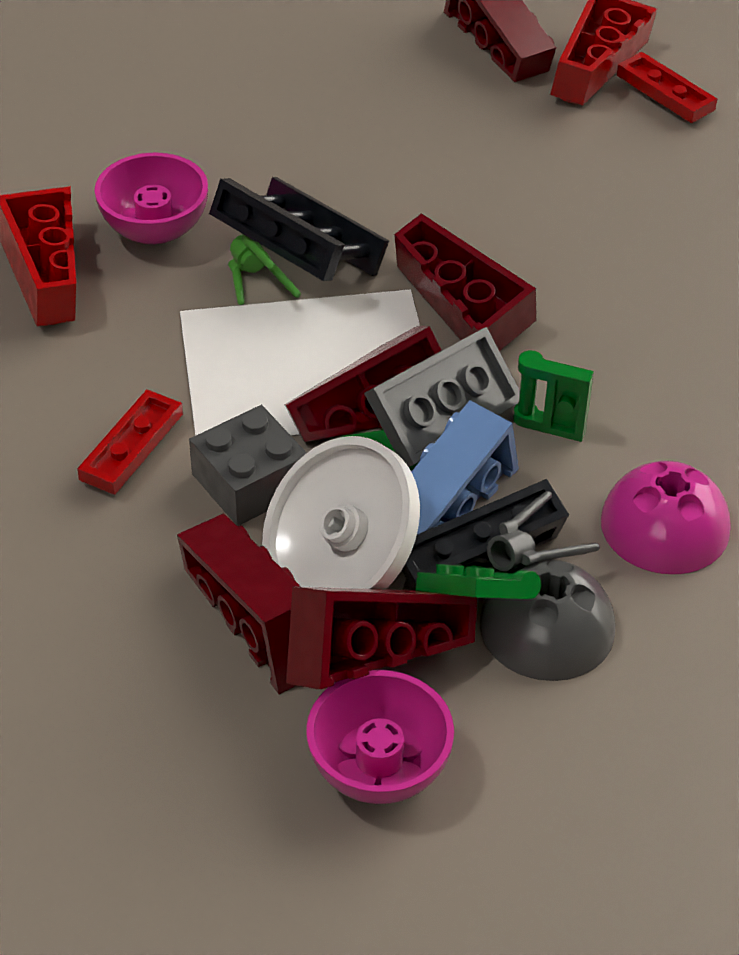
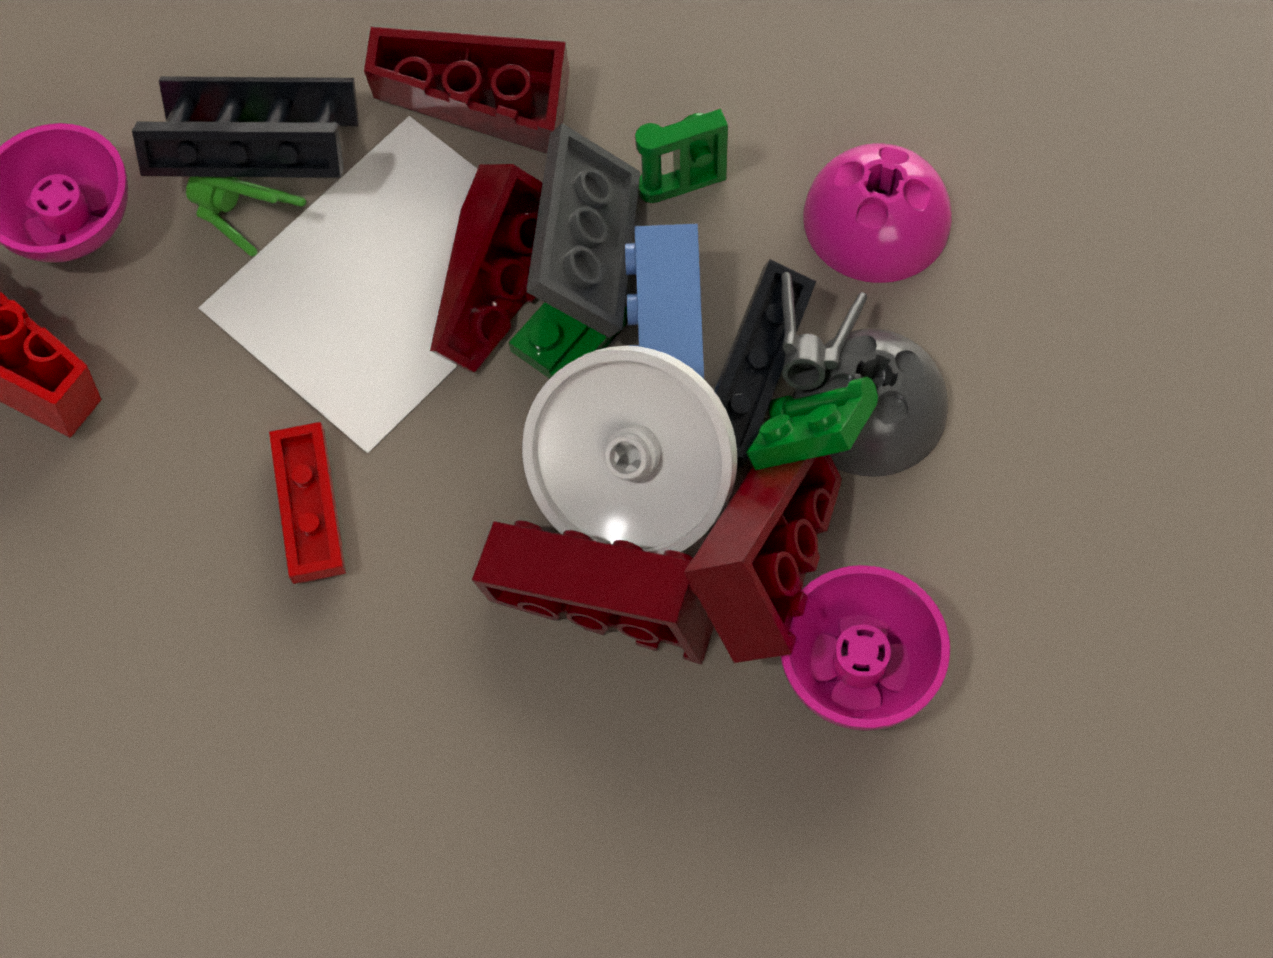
camera: 35 degrees left, 20 degrees up
dark grey brick [189,404,307,526] -> none

